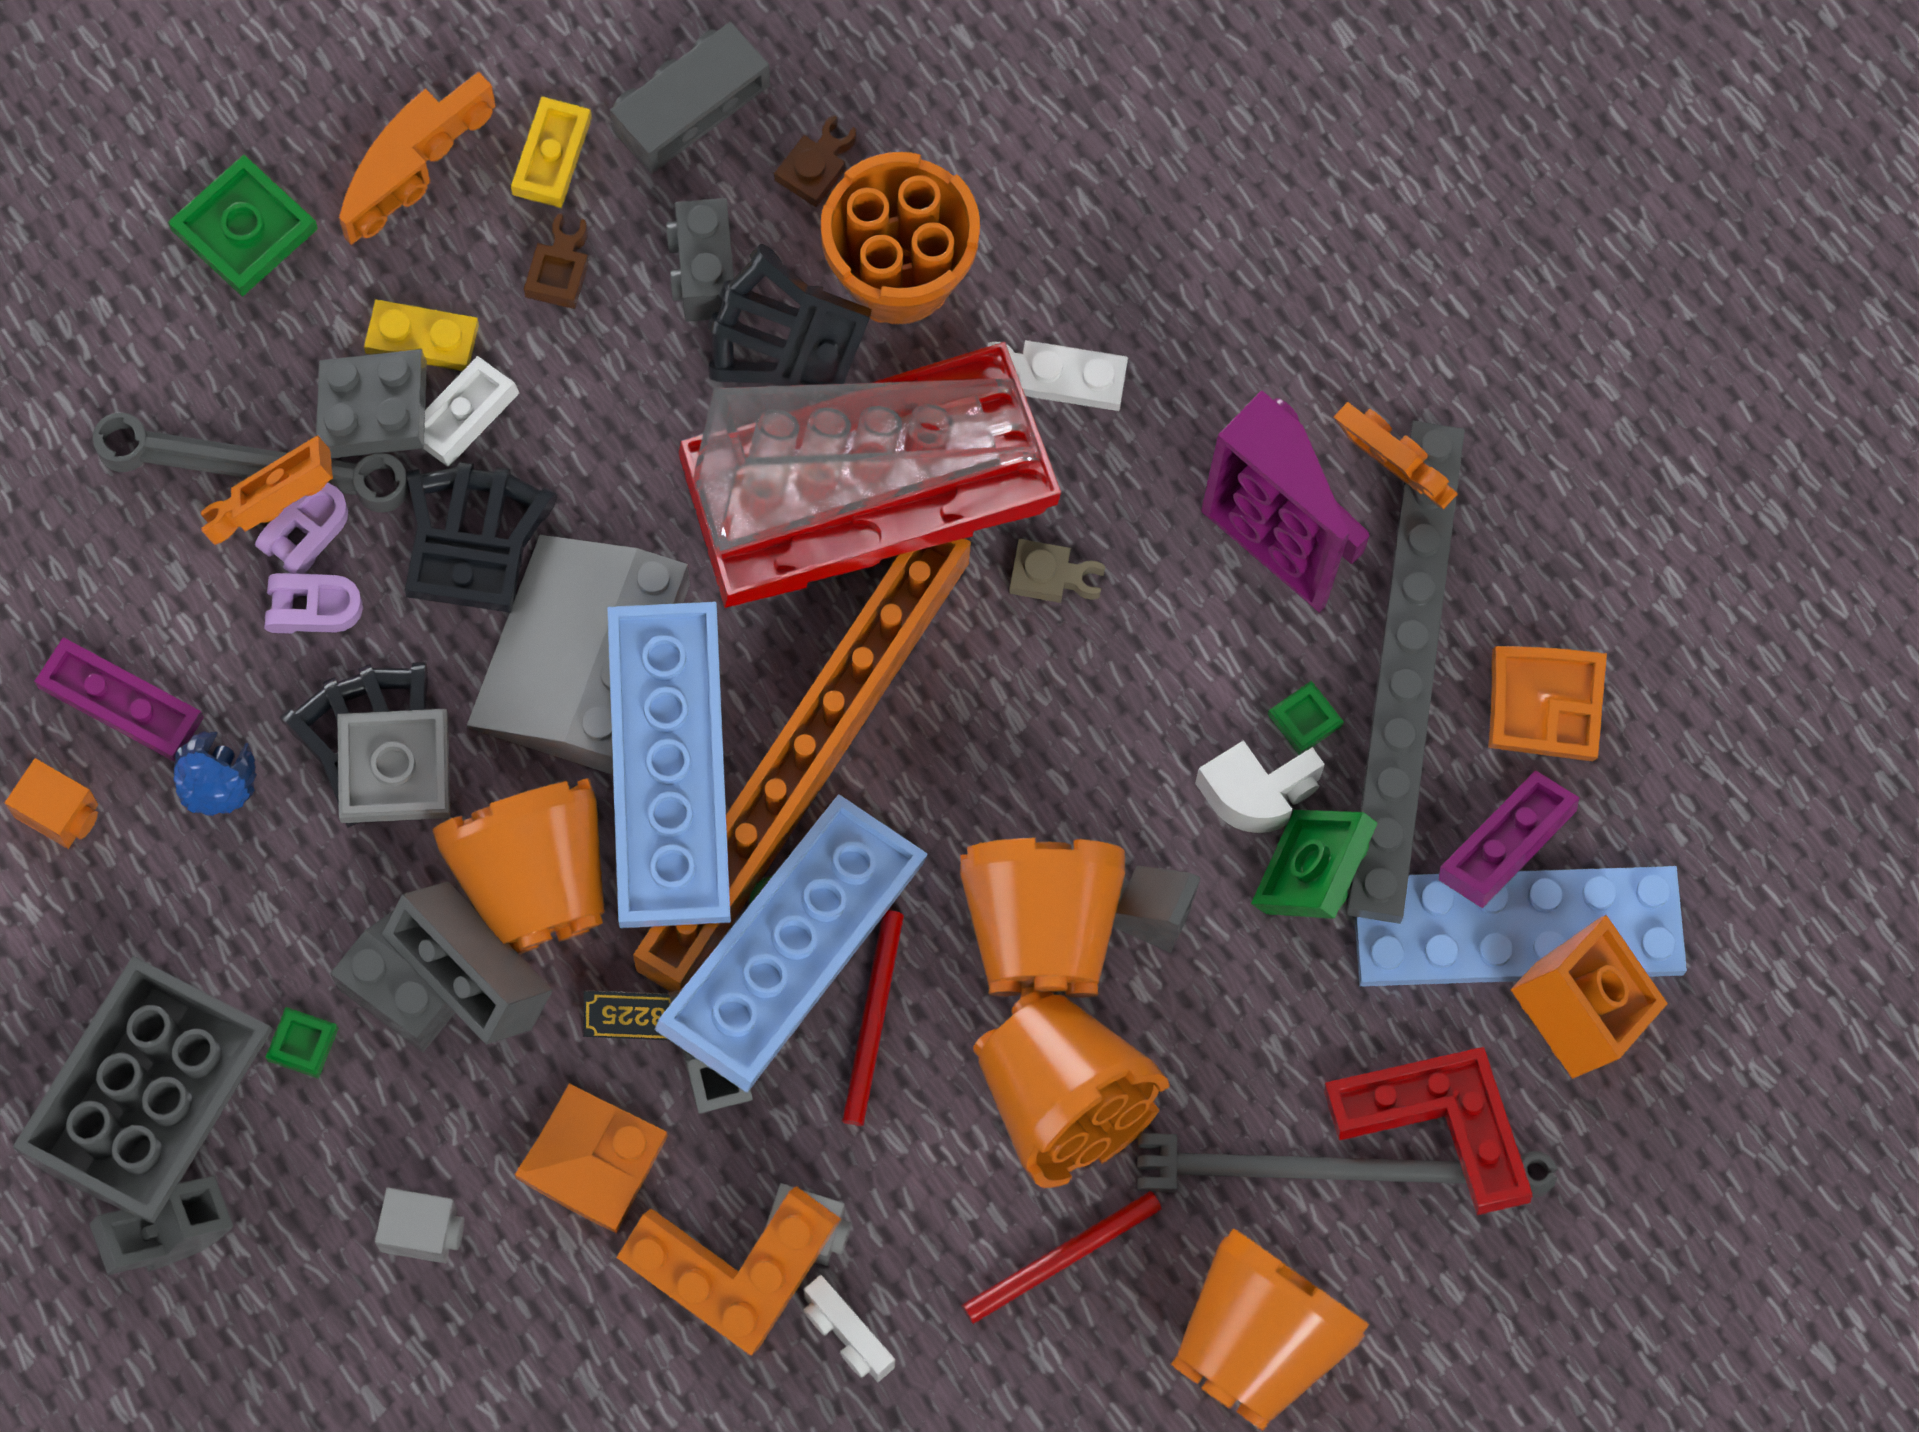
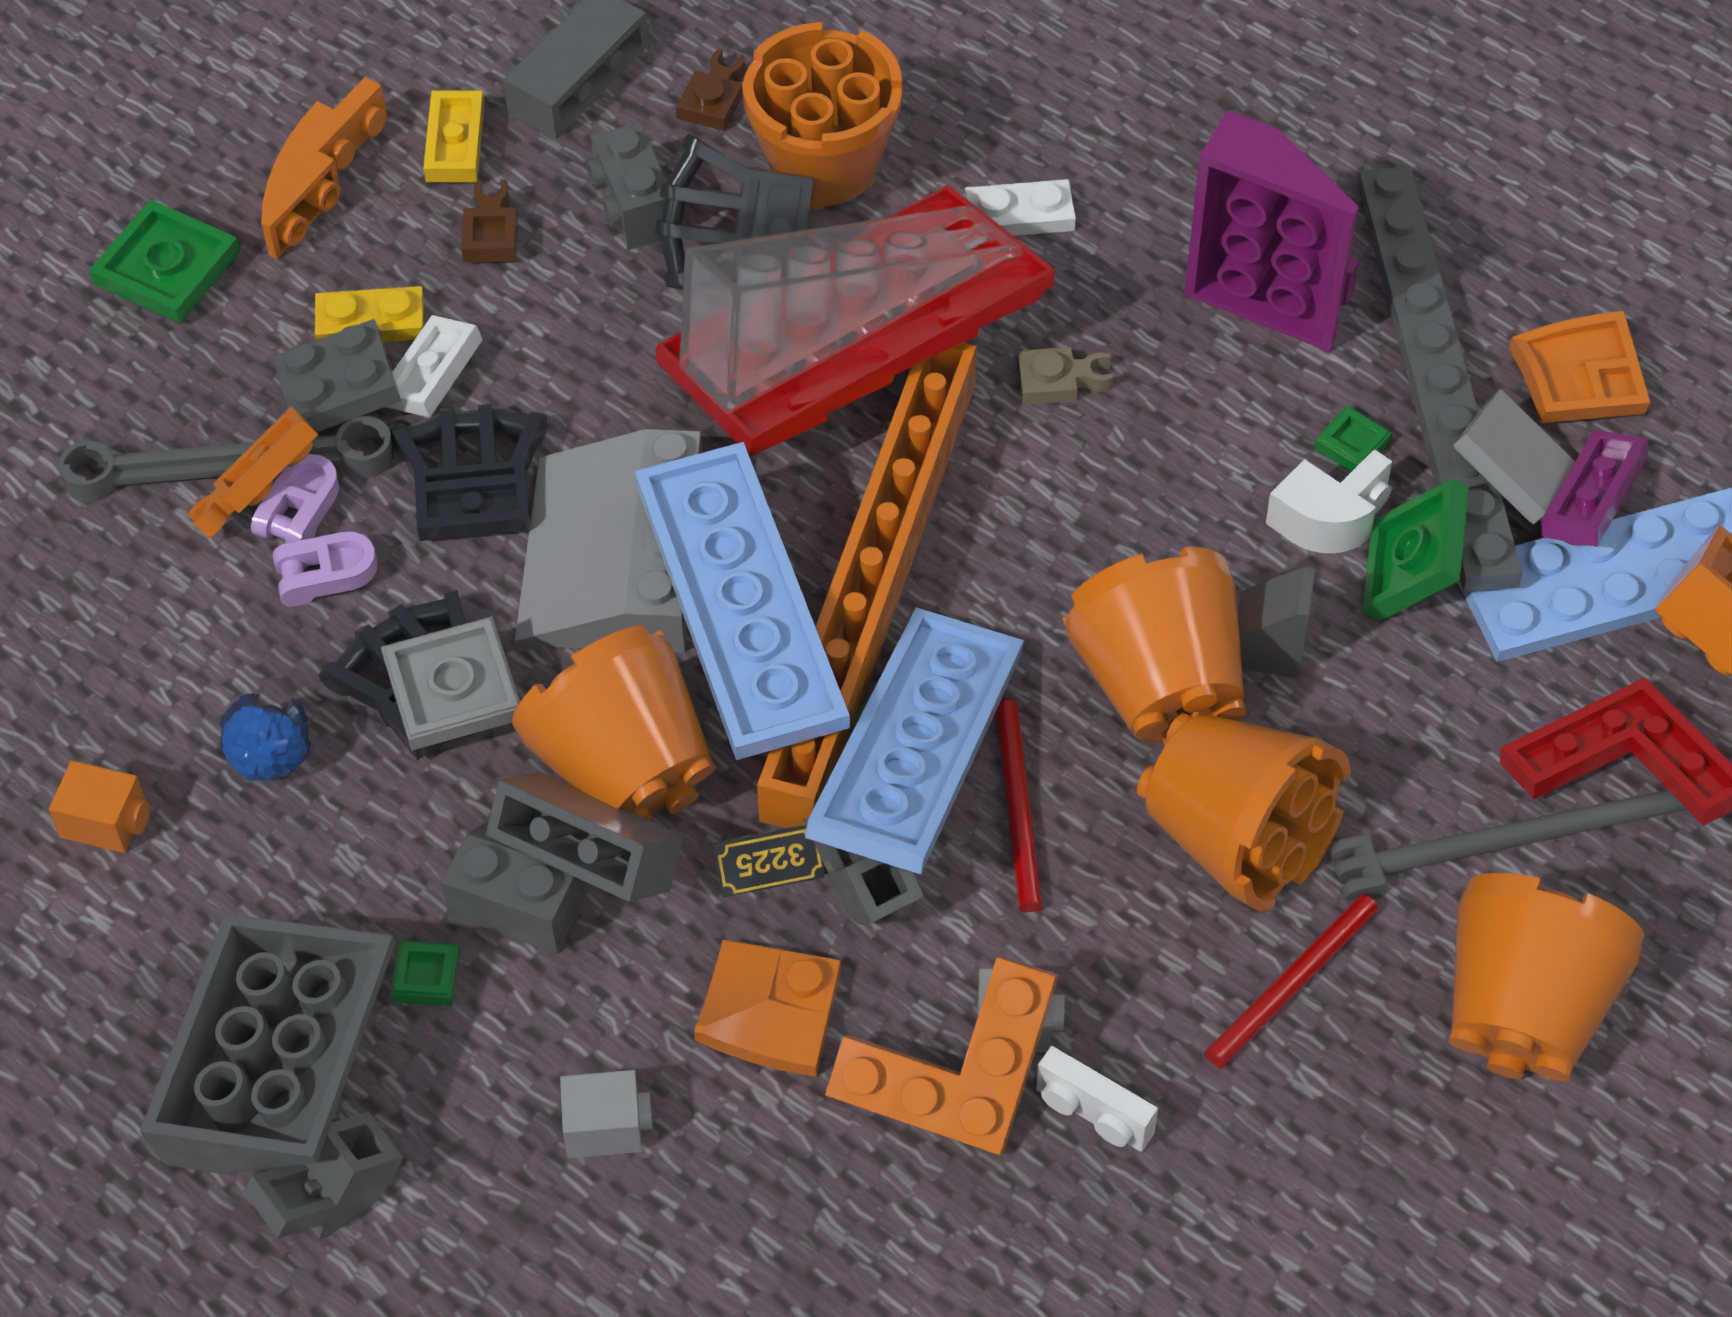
camera: 10 degrees left, 15 degrees down
magenta plate [34,637,204,762] -> none
orange plate [1334,402,1458,510] -> none
none -> light grey tile [1453,389,1575,524]

